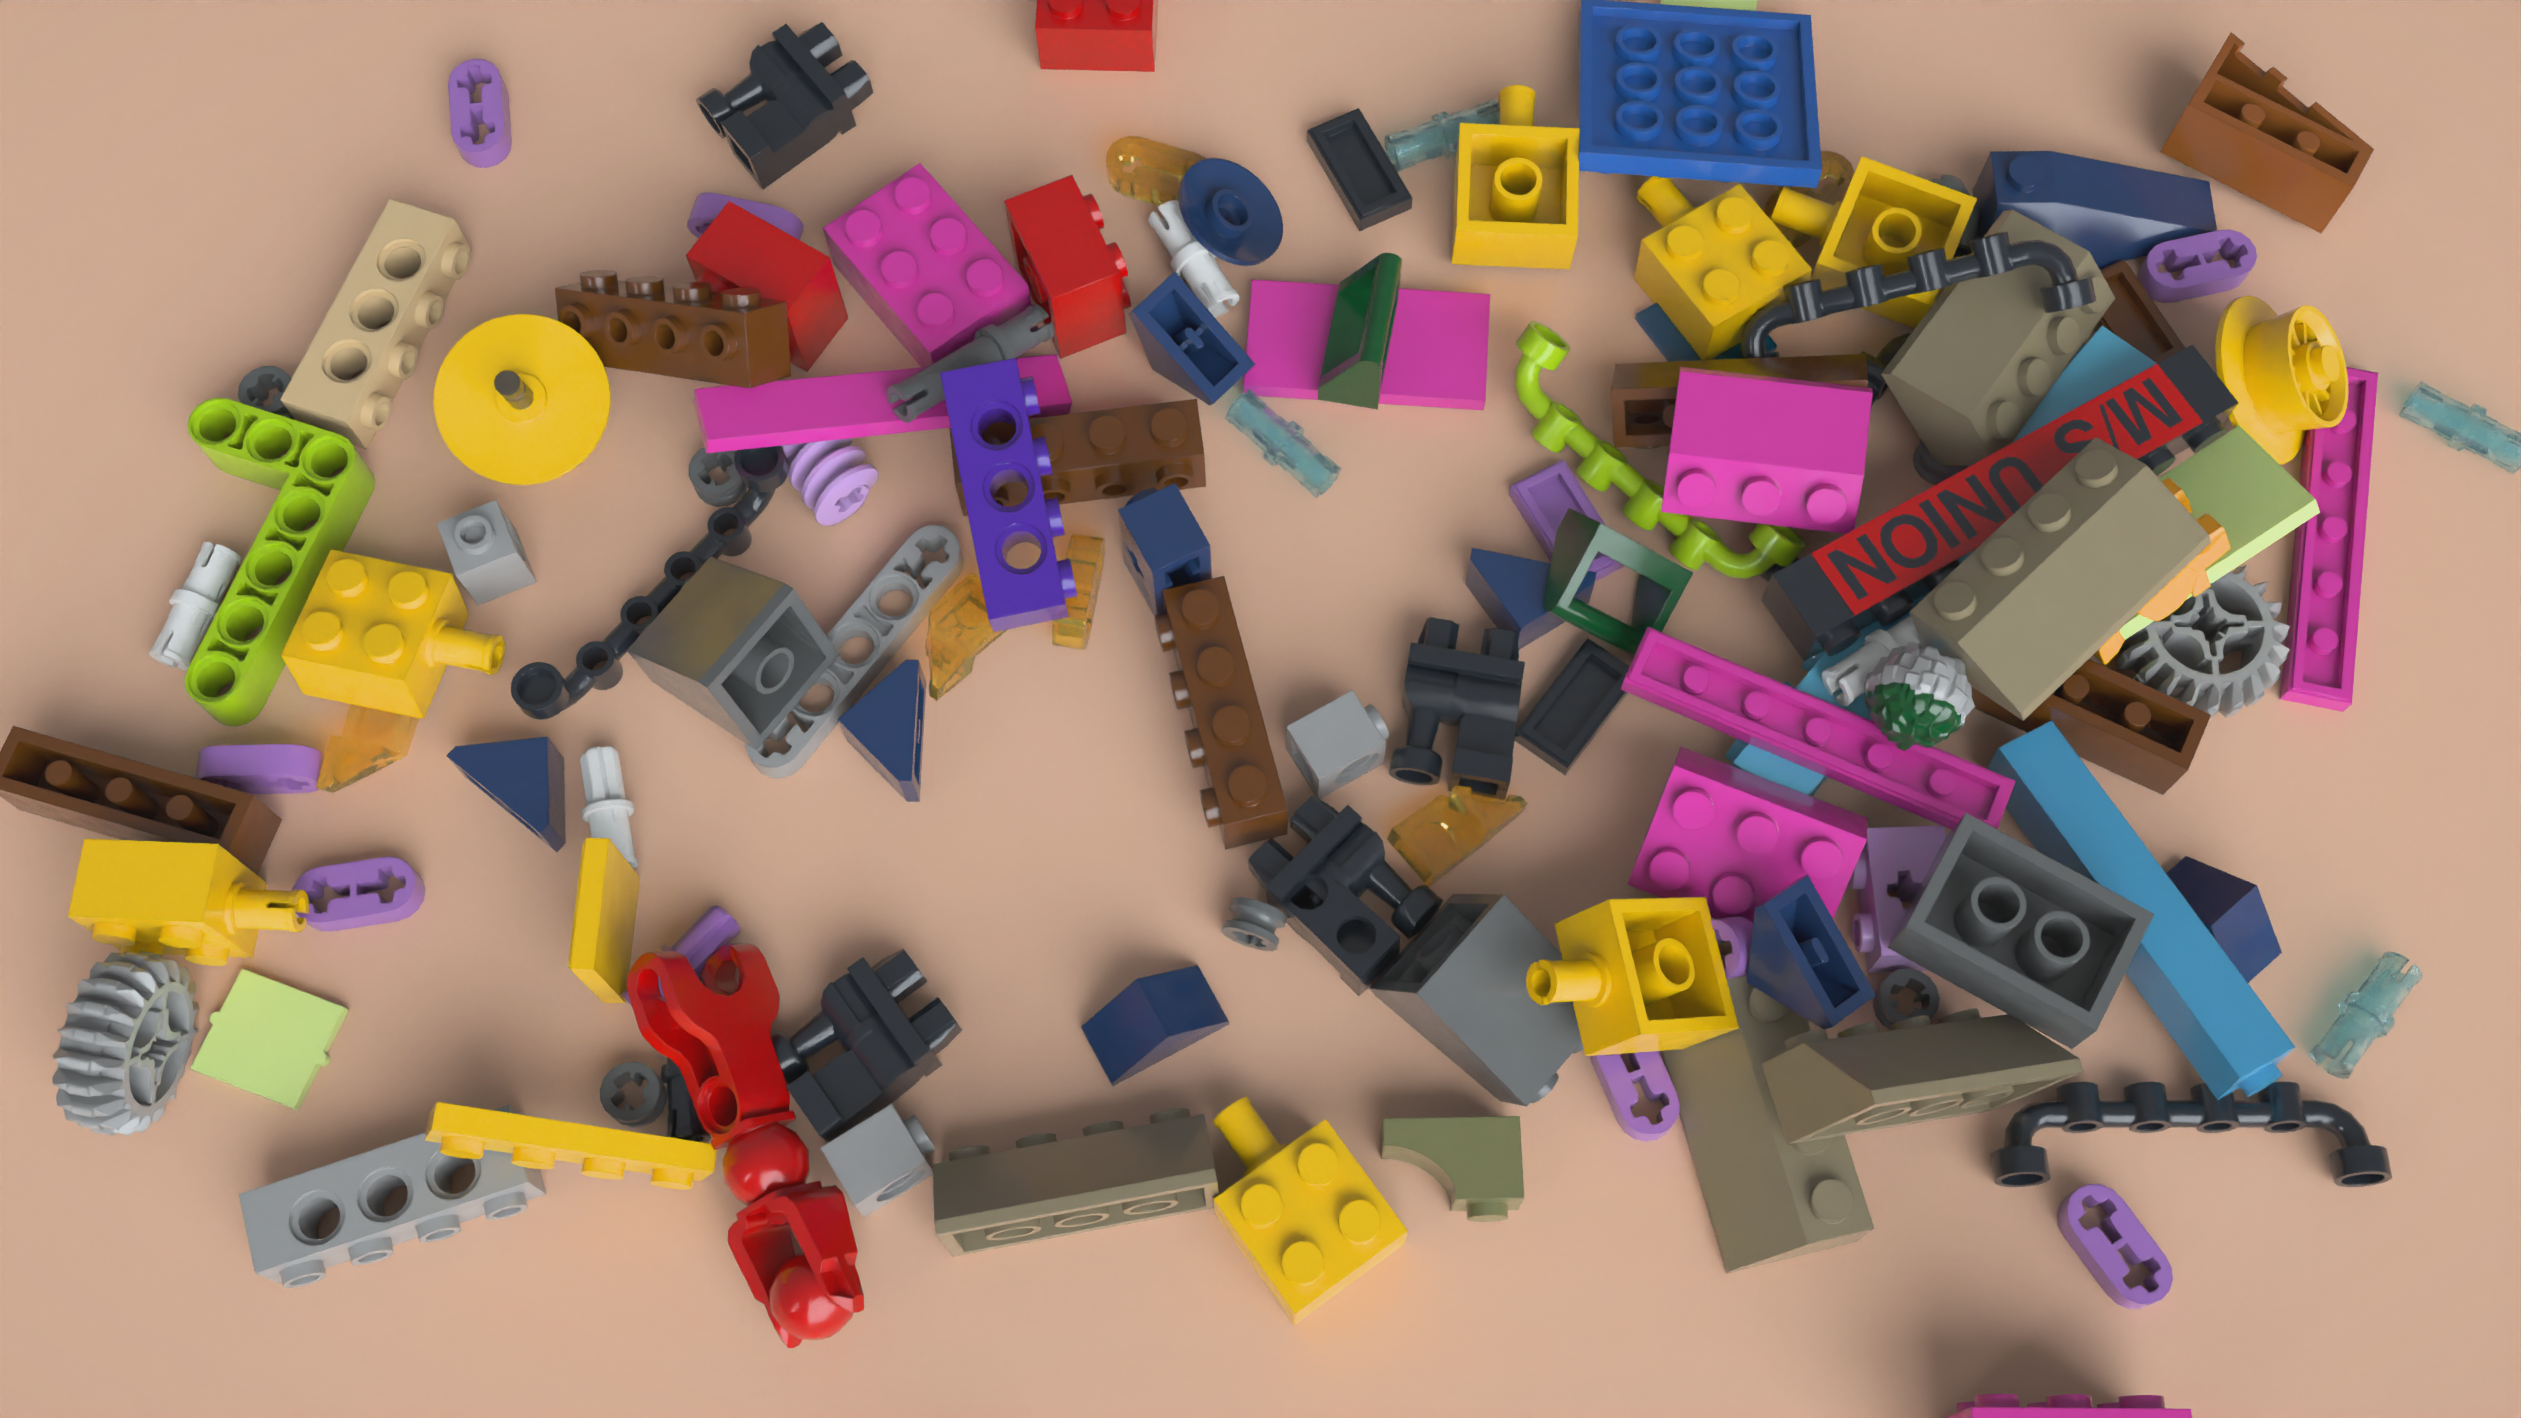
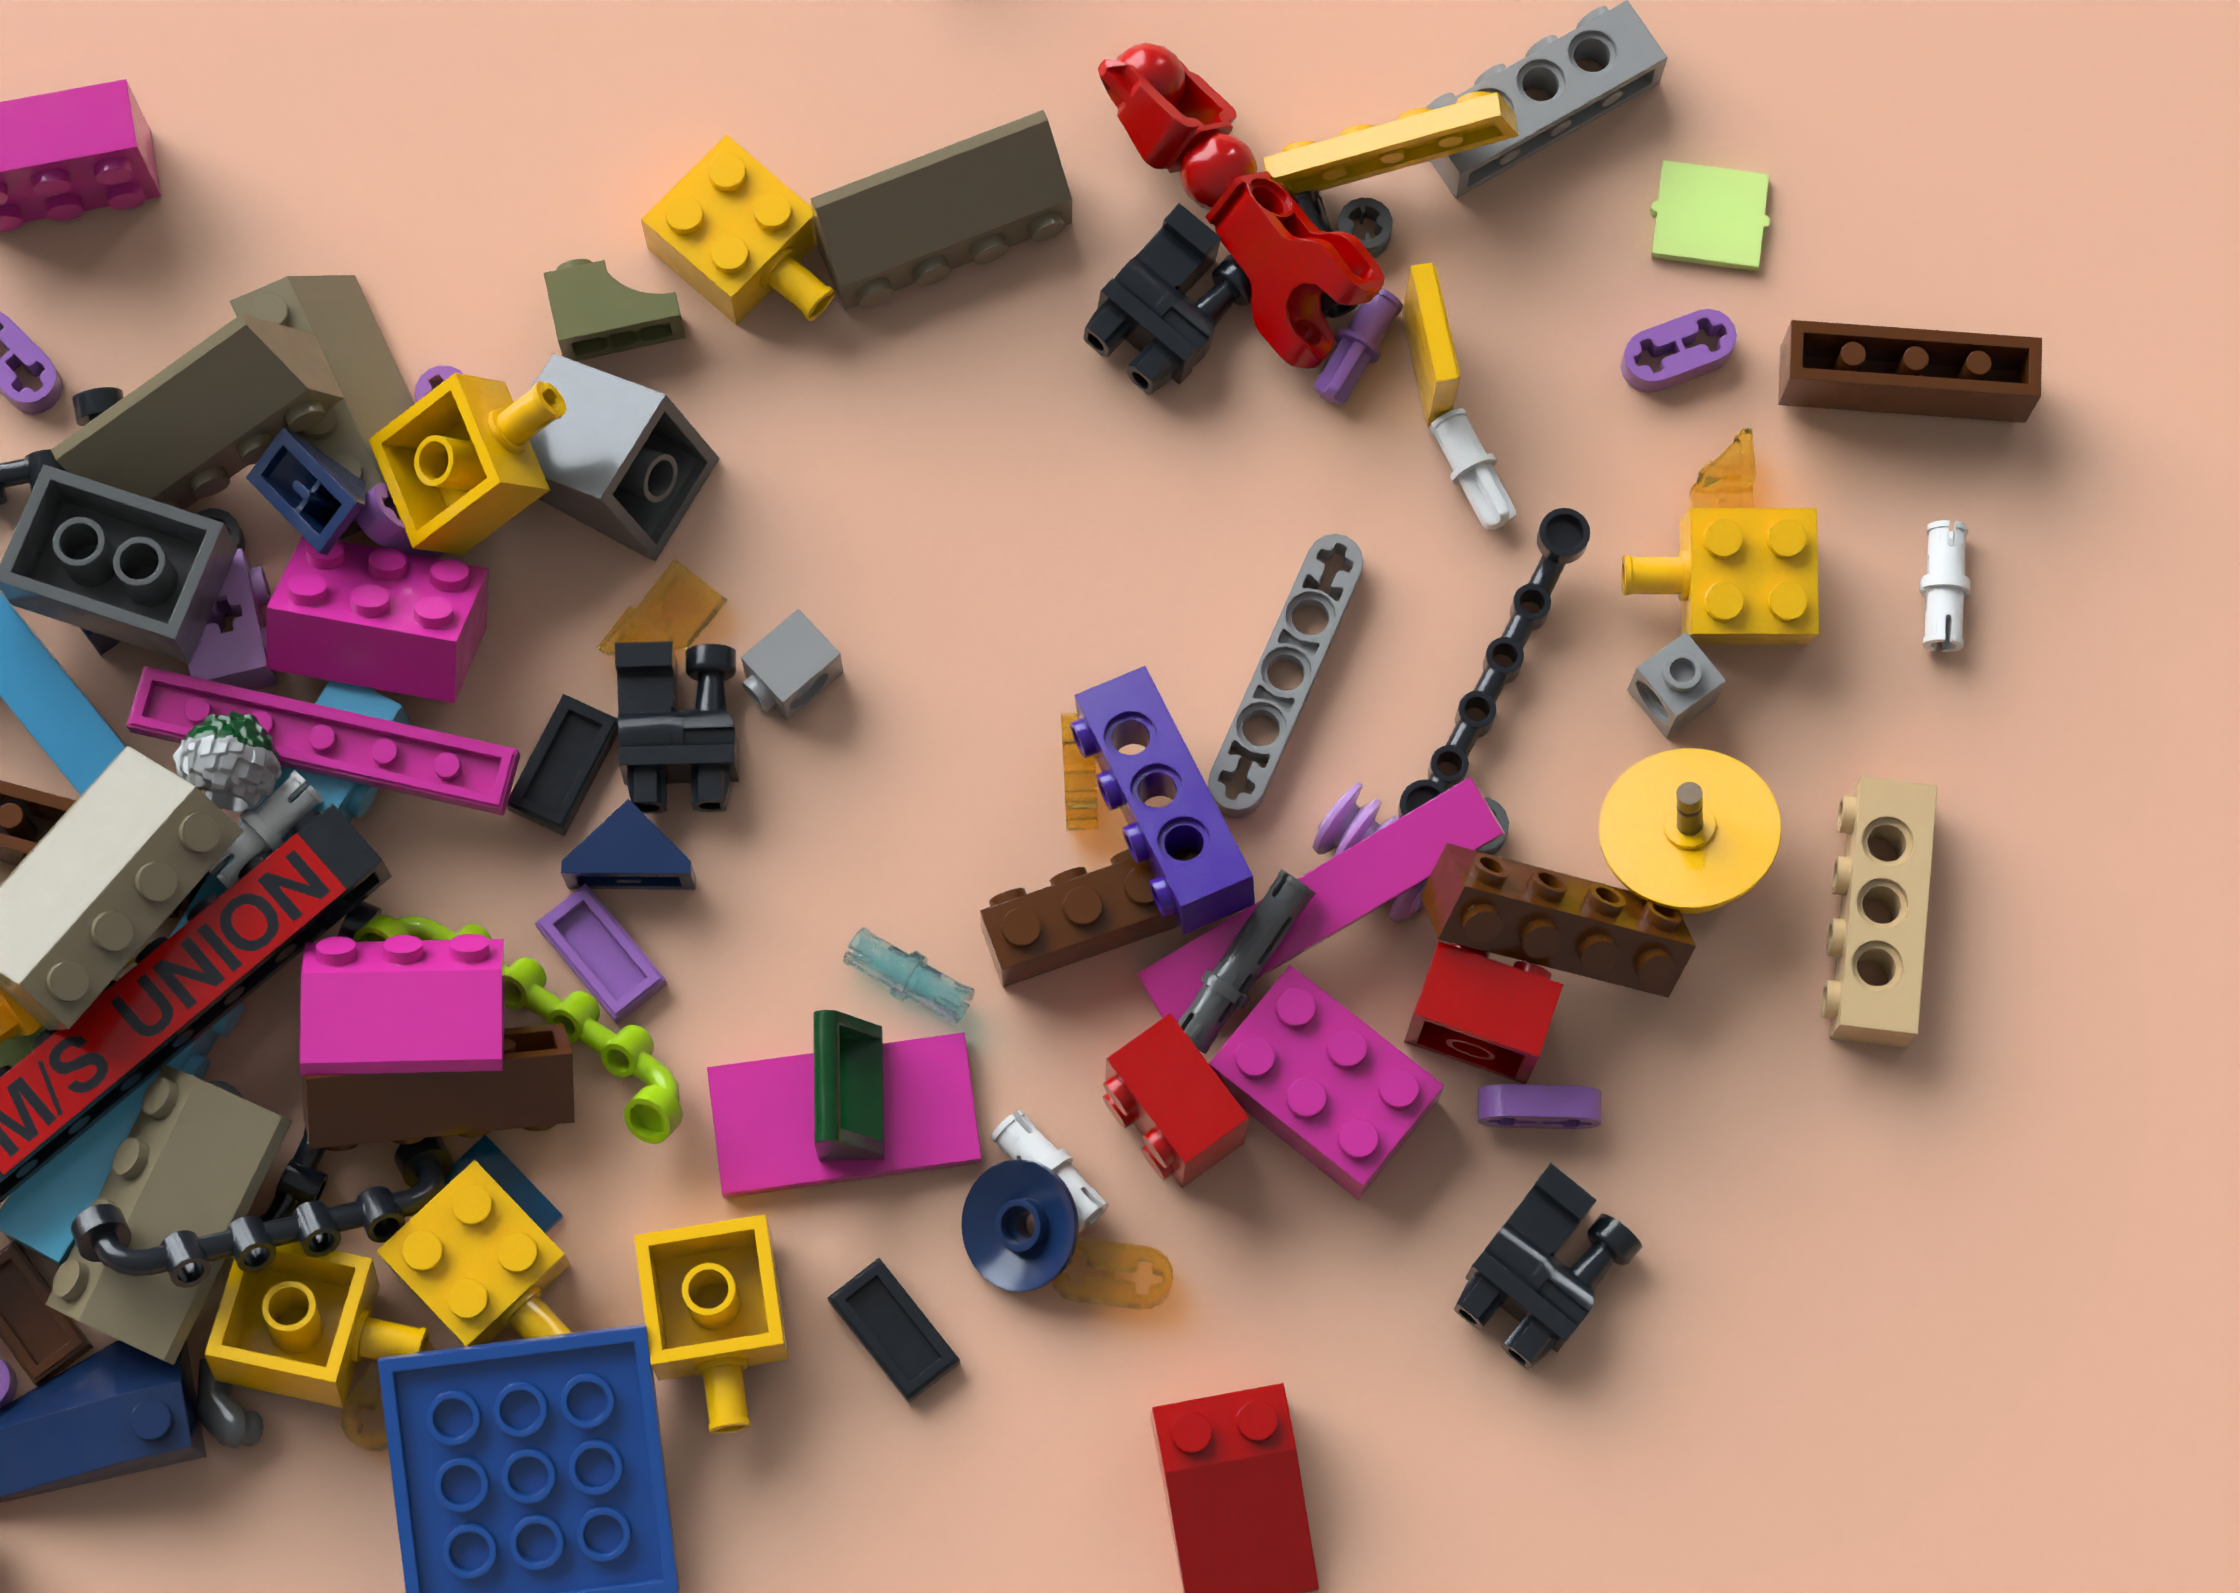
camera: 165 degrees right, 5 degrees up
light grey gear [52,951,199,1136] -> none
yellow brick [68,839,309,966] -> none
lime beam [184,397,375,727] -> none
medium lavender beam [195,744,324,794] -> none
dark grey bush [238,366,294,420] -> none
dark blue slope [446,736,566,852] -> none
medium lavender beam [448,59,512,168] -> none
dark grey slope [627,557,839,751] -> none
light grey brick [821,1104,935,1217] -> none
dark blue slope [838,660,926,802] -> none
clear yellow slope [925,573,1009,701] -> none
dark blue slope [1081,965,1229,1087] -> none
dark blue brick [1118,483,1212,615] -> none
dark blue slope [1129,272,1255,405] -> none
reddish brown brick [1154,576,1288,850] -> none
dark grey bush [1221,897,1287,951] -> none
black hips [1248,795,1443,996] -> none
clear light blue pin [1384,98,1500,172] -> none
dark green tile [1543,508,1693,656] -> none

